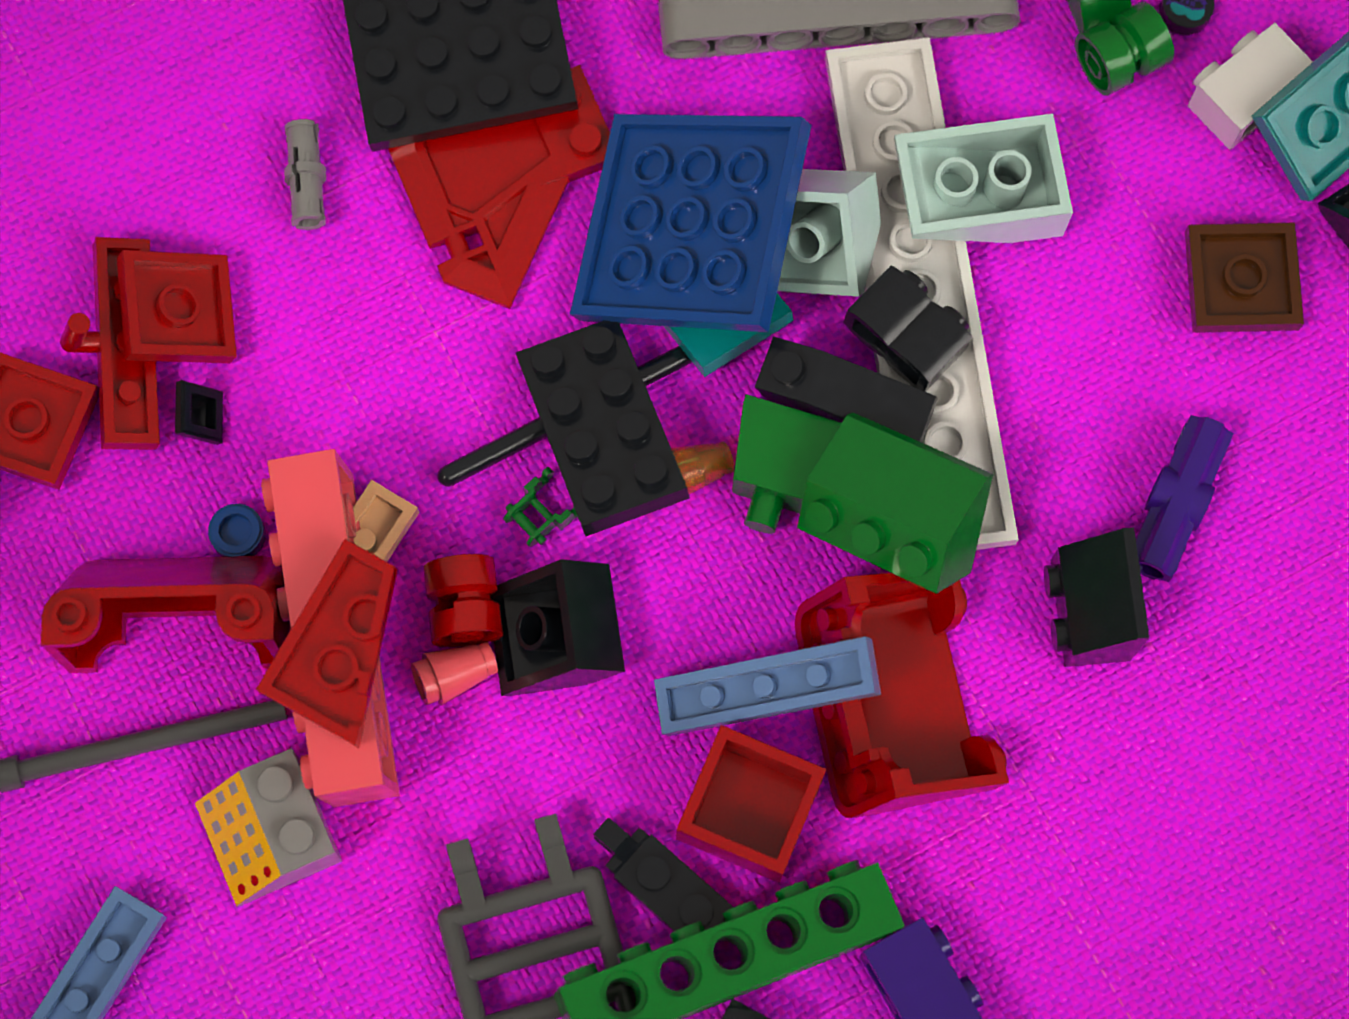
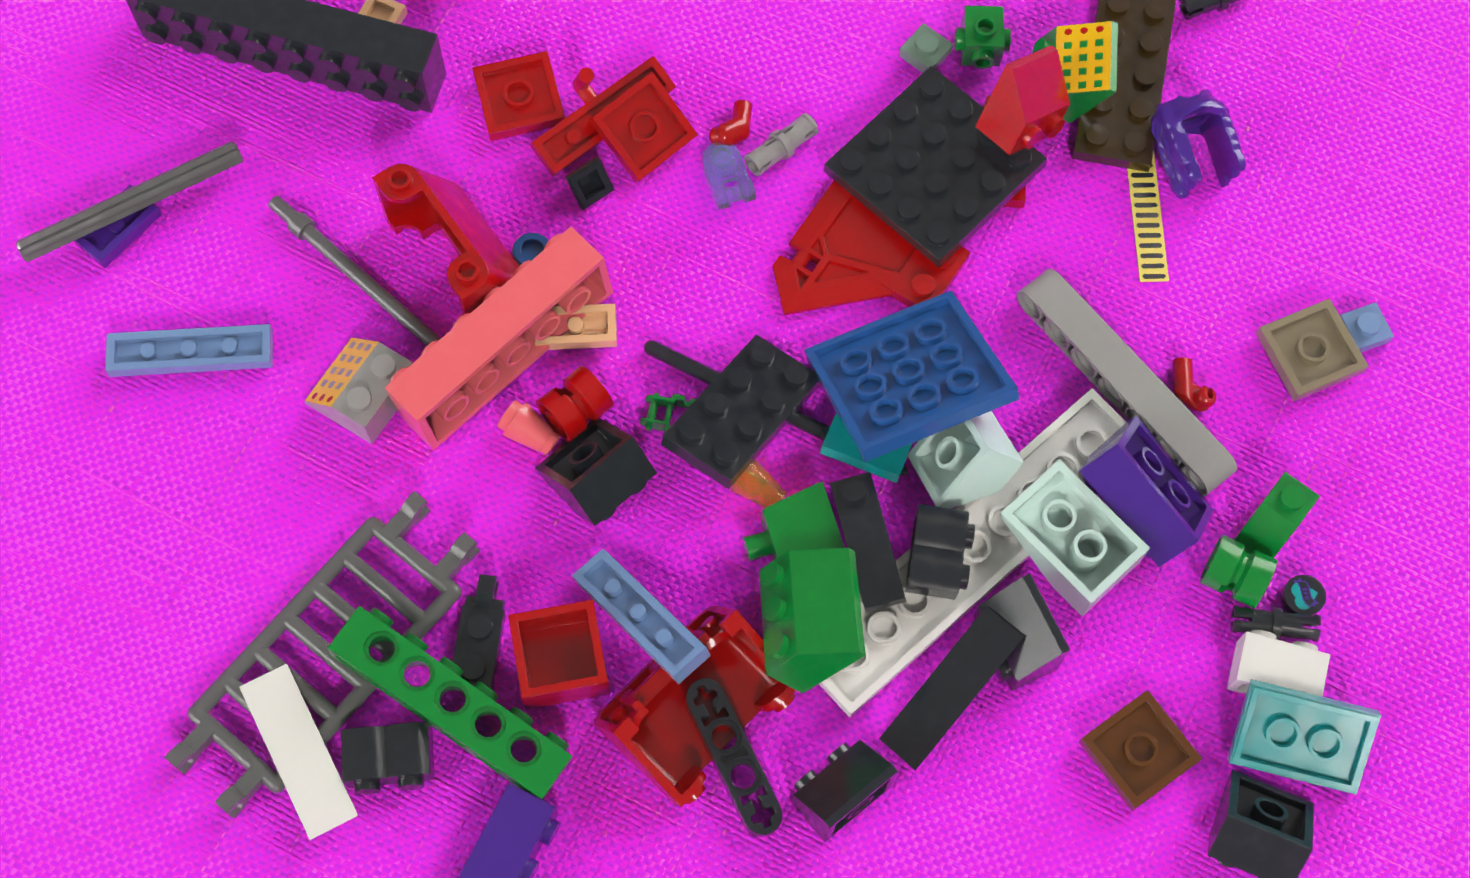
camera: 55 degrees right, 5 degrees down
red wing [255,539,398,749] -> none
dark purple piece [1136,415,1234,582] -> none
none -> black beam [685,678,782,837]
none -> clear light blue plate [702,142,756,210]
none -> red arm [709,100,753,148]
none -> black sticker [879,606,1024,771]
none -> slope [972,573,1070,691]
none -> dark purple slope [1079,415,1214,567]
none -> black pin [1230,605,1321,642]

